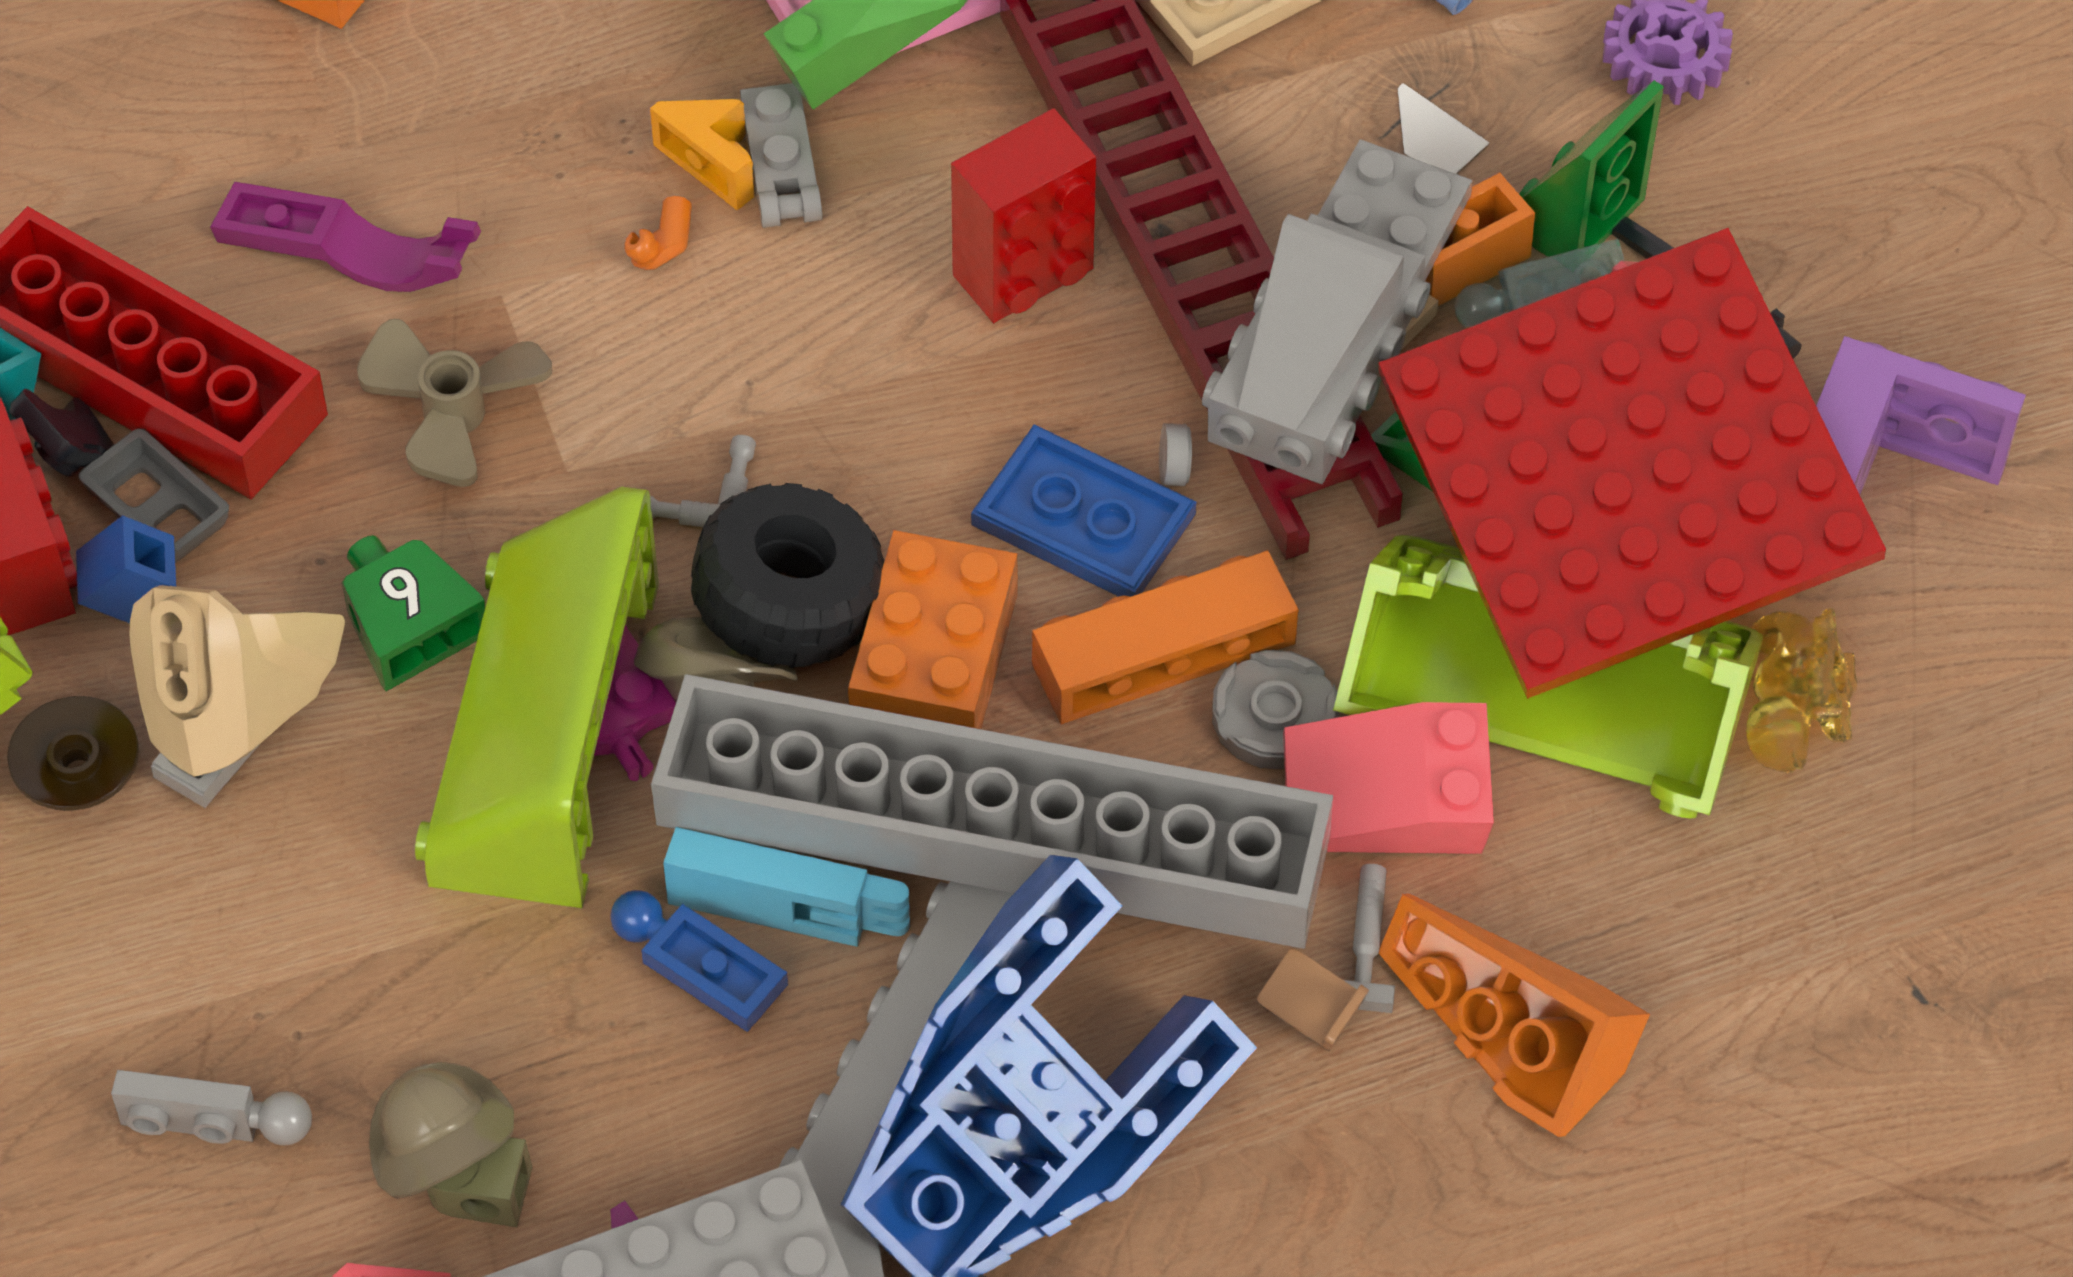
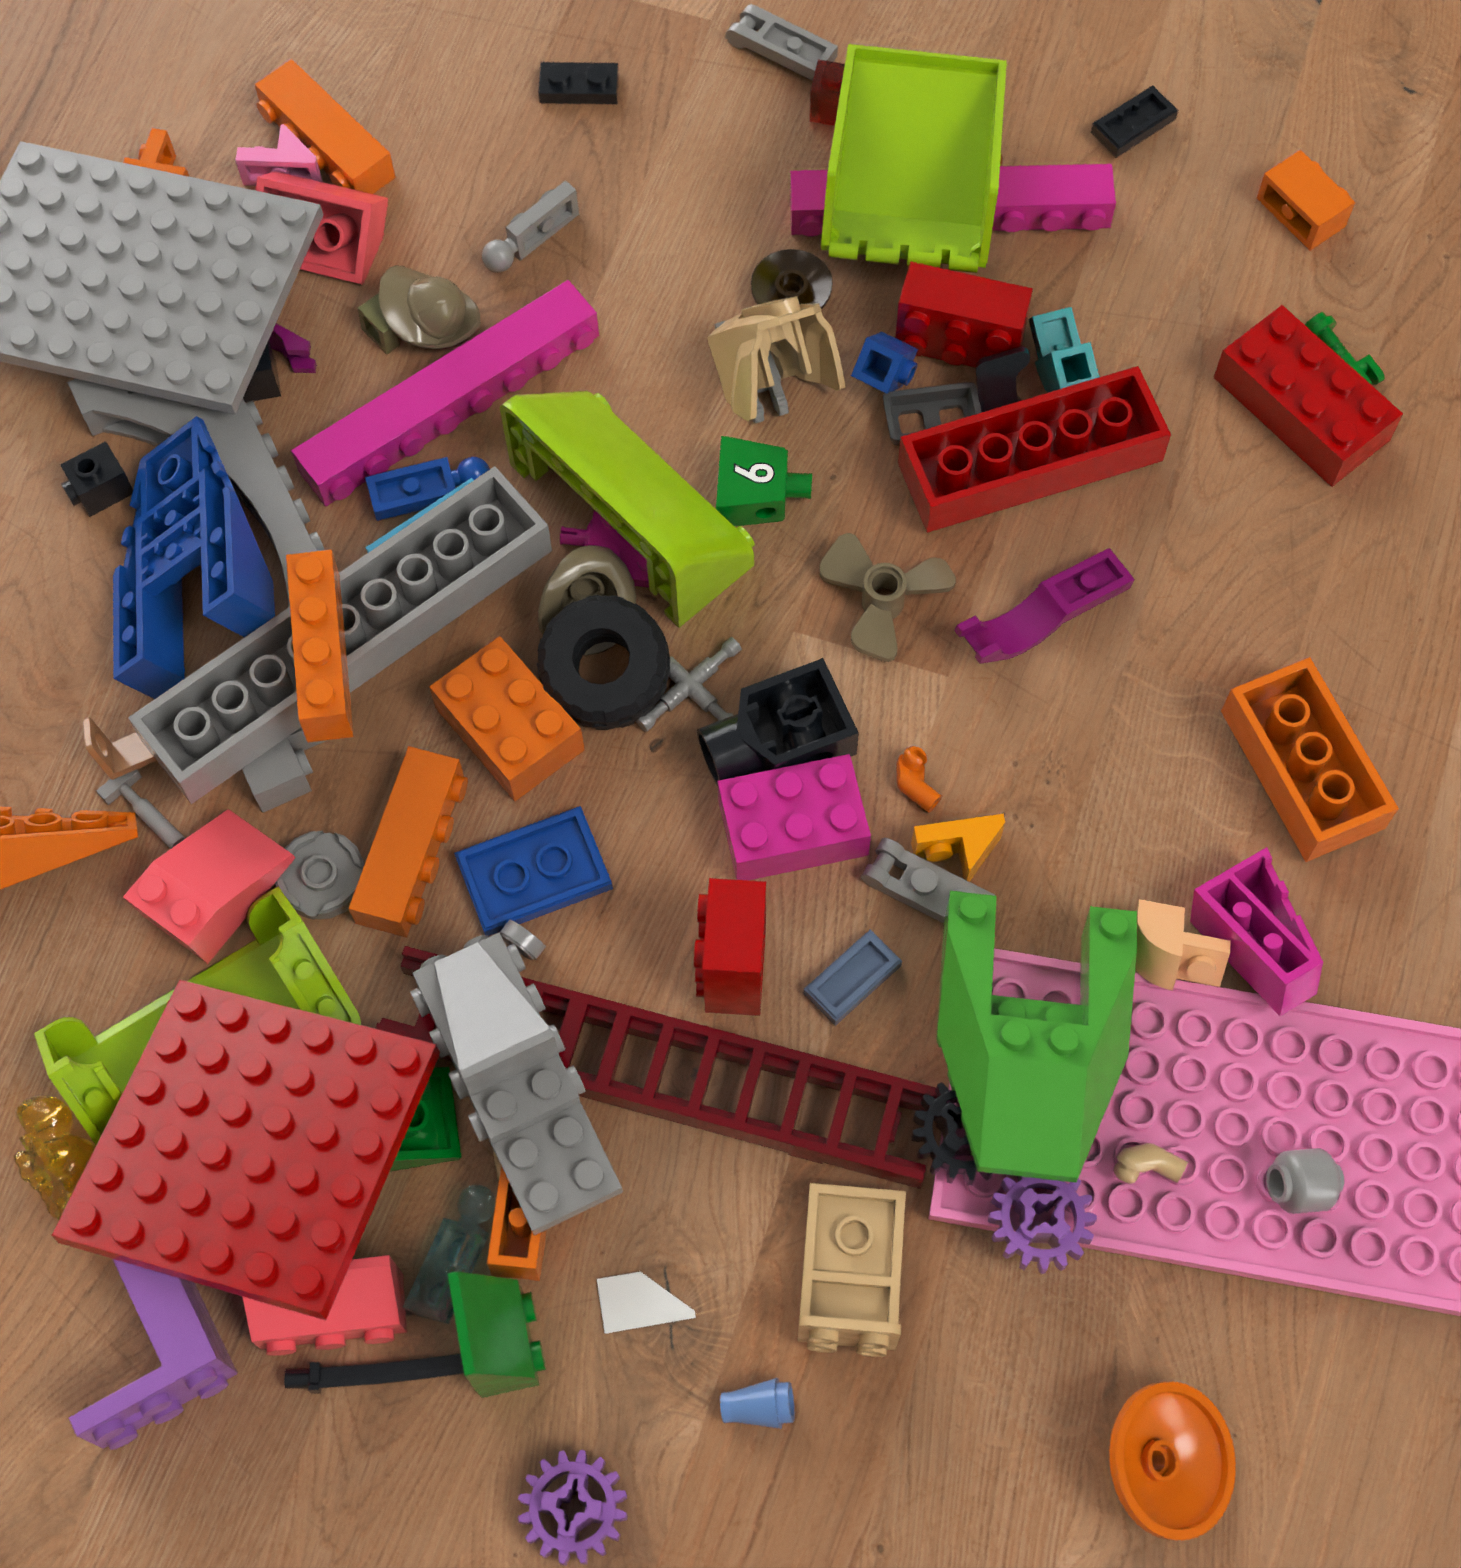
camera: 130 degrees right, 10 degrees up
none -> orange brick [286,549,354,743]
none -> dark pink brick [291,280,599,507]
none -> black brick [697,658,859,786]
none -> dark pink brick [717,754,871,880]
none -> sand blue tile [803,929,902,1026]

